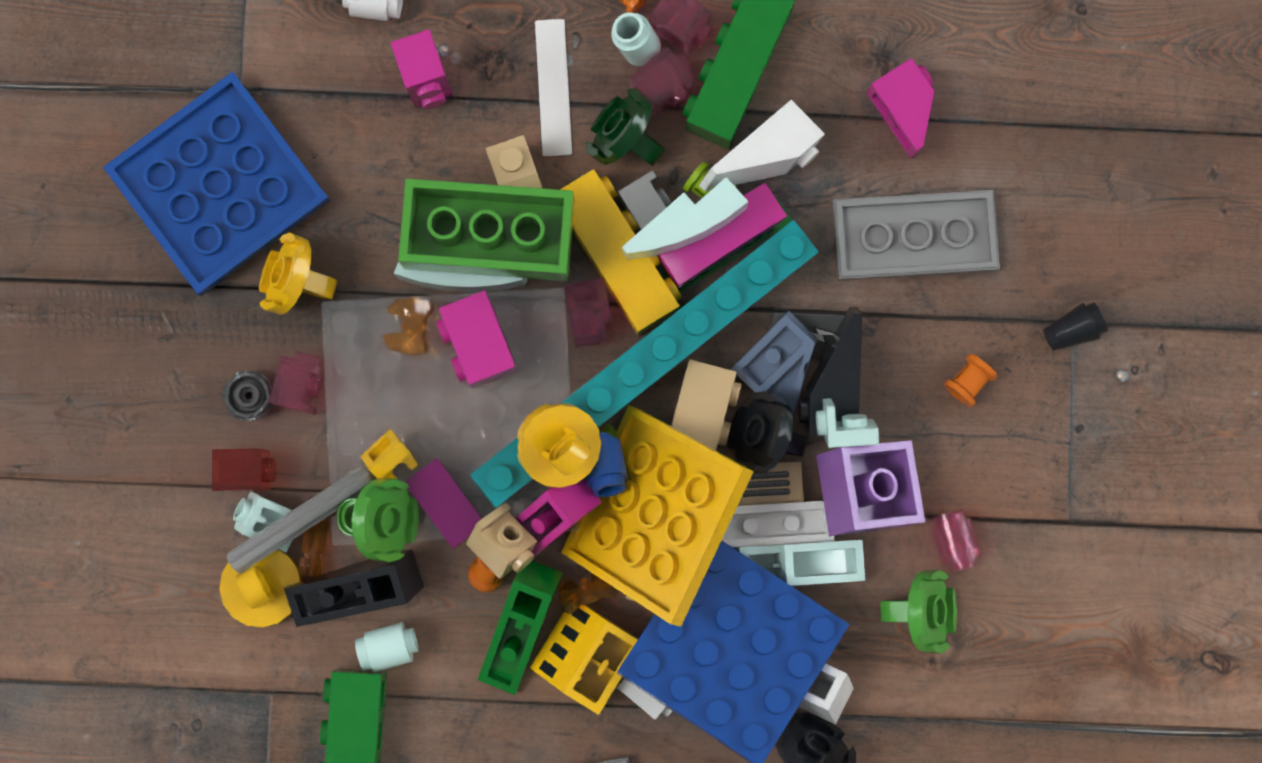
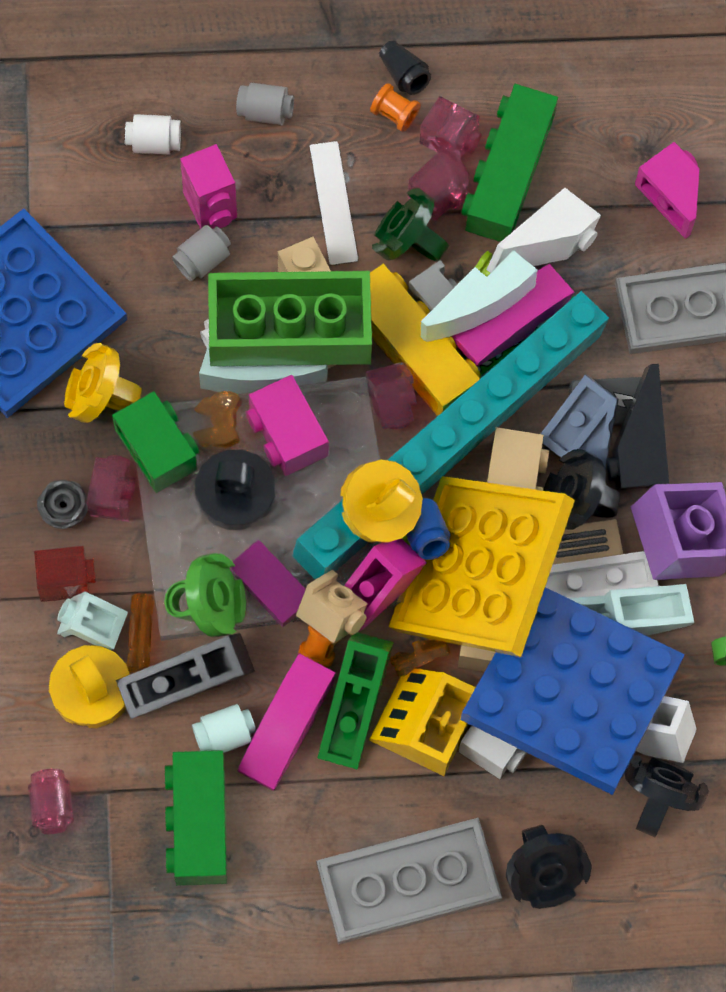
camera: 10 degrees left, 15 degrees down
light grey axle [226,466,374,573] -> none
yellow tile [360,429,418,479] -> none
light aqua brick [611,13,661,66] -> none
light aqua bracket [816,398,879,448] -> none
none -> clear pink brick [28,769,74,834]
none -> green brick [112,391,200,493]
none -> light grey brick [172,225,231,281]
none -> black tile [195,449,276,530]
none -> dark pink slope [238,653,335,791]

